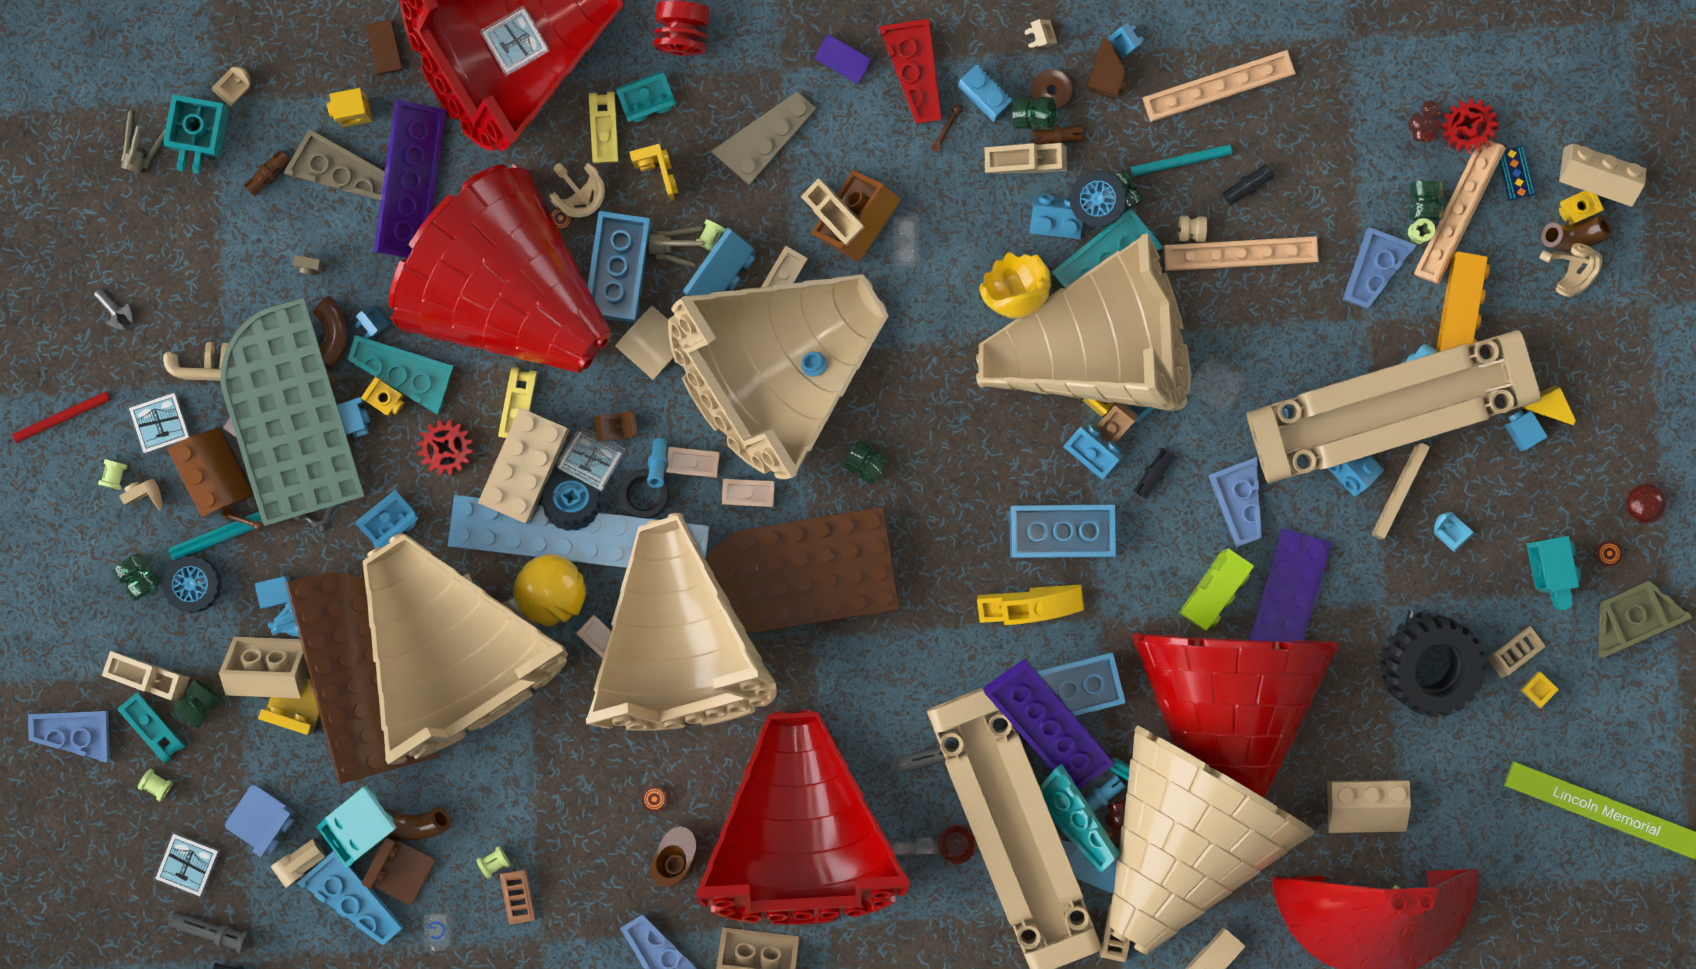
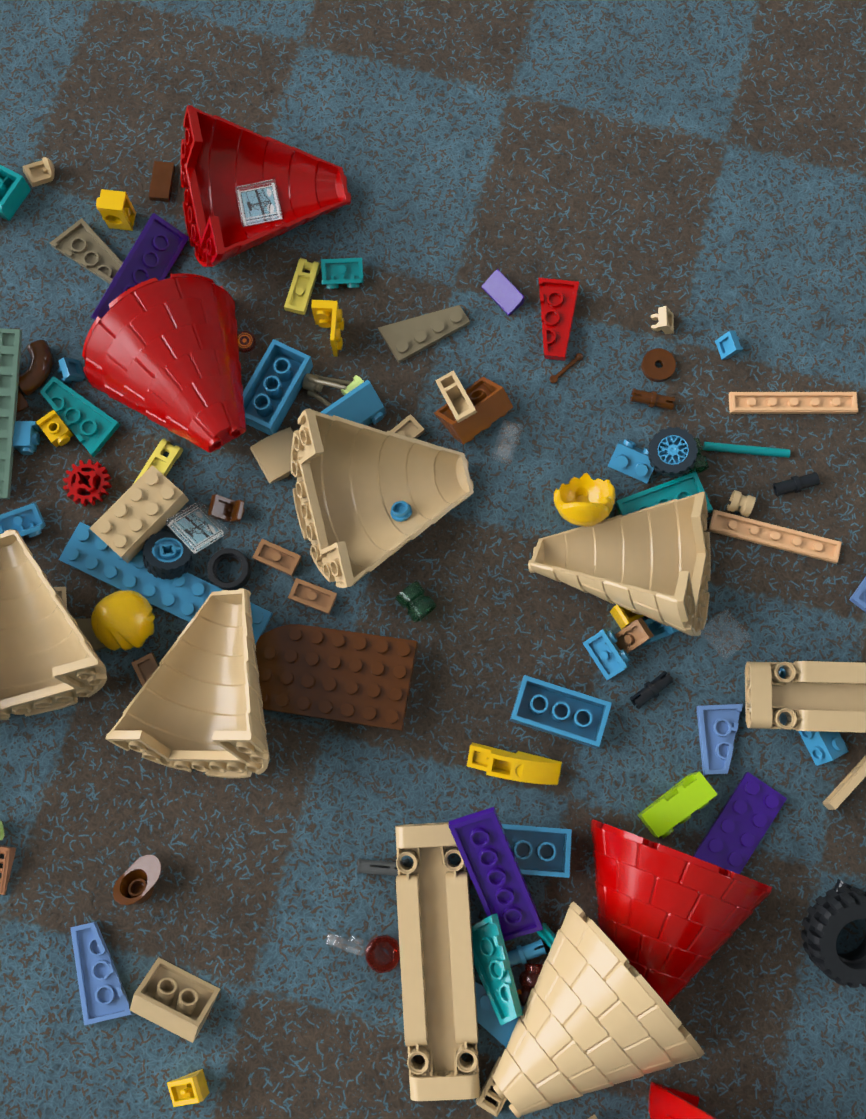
camera: 25 degrees right, 10 degrees down
reddish brown pin [243,149,291,197] -> none
dark tan plate [293,255,324,276] -> none
tan helmet [549,163,605,218] -> none
clear red tile [641,786,668,812] -> none
dark azure pin [647,438,669,488] -> none
red wheel [653,1,710,56] -> none
red cone [696,710,910,925] -> none
dark azure brick [958,65,1012,122] -> none
tan slope [984,143,1067,174] -> none
clear green wheel [1012,96,1056,131] -> none
reddish brown slope [1086,38,1127,99] -> none
tan slope [1327,780,1411,833] -> none

